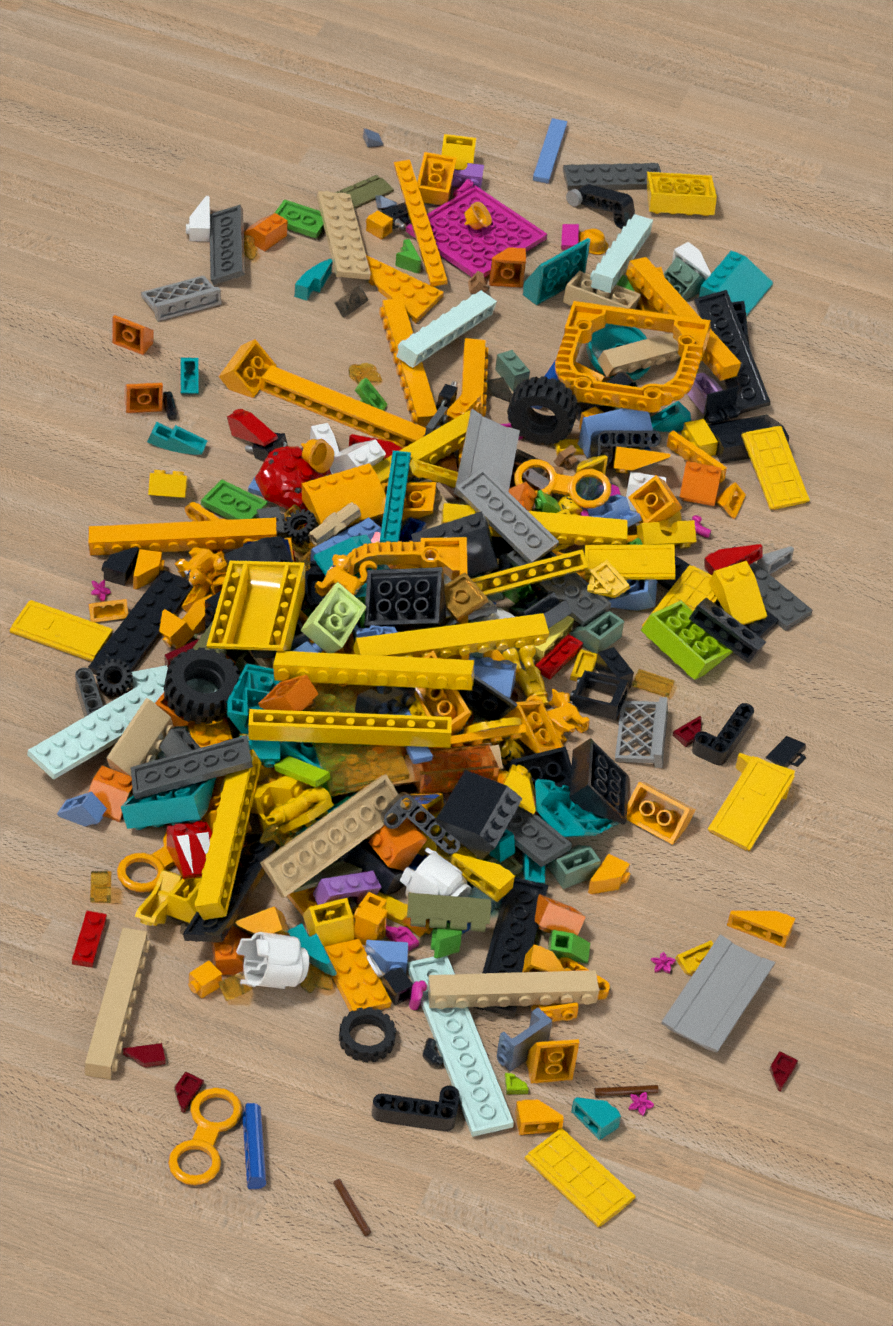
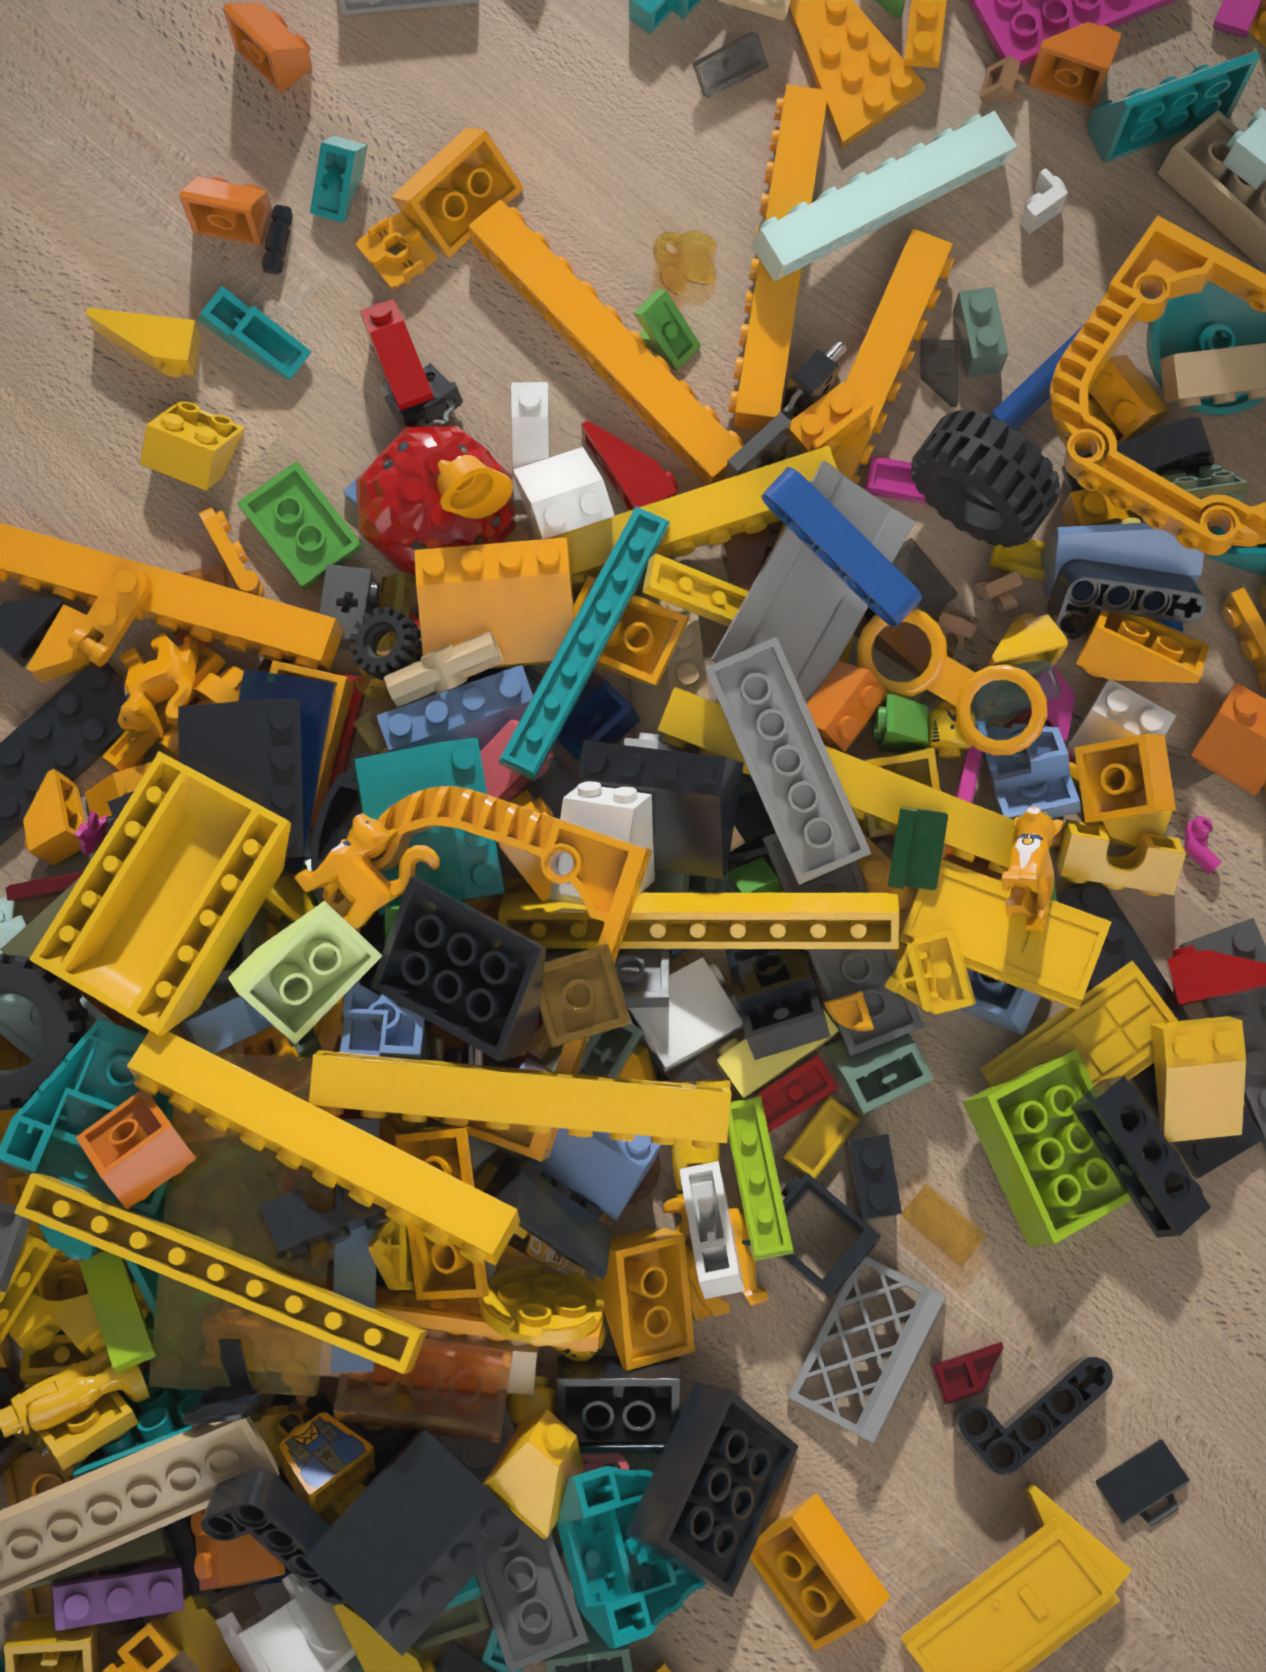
camera: 25 degrees right, 30 degrees up
none -> light orange plate [68,564,152,667]
none -> dark pink plant [74,811,108,856]
none -> yellow slope [86,307,202,378]
none -> black piece [182,1338,262,1427]
none -> light orange piece [355,212,438,290]
none -> white slope [679,1161,745,1299]
none -> lime tile [728,1096,794,1261]
none -> blue beam [761,467,923,627]
none -> light orange tile [824,991,874,1031]
none -> dark green panel [888,806,949,890]
none -> light orange animal [1001,806,1063,931]
none -> white bracket [1020,168,1068,234]

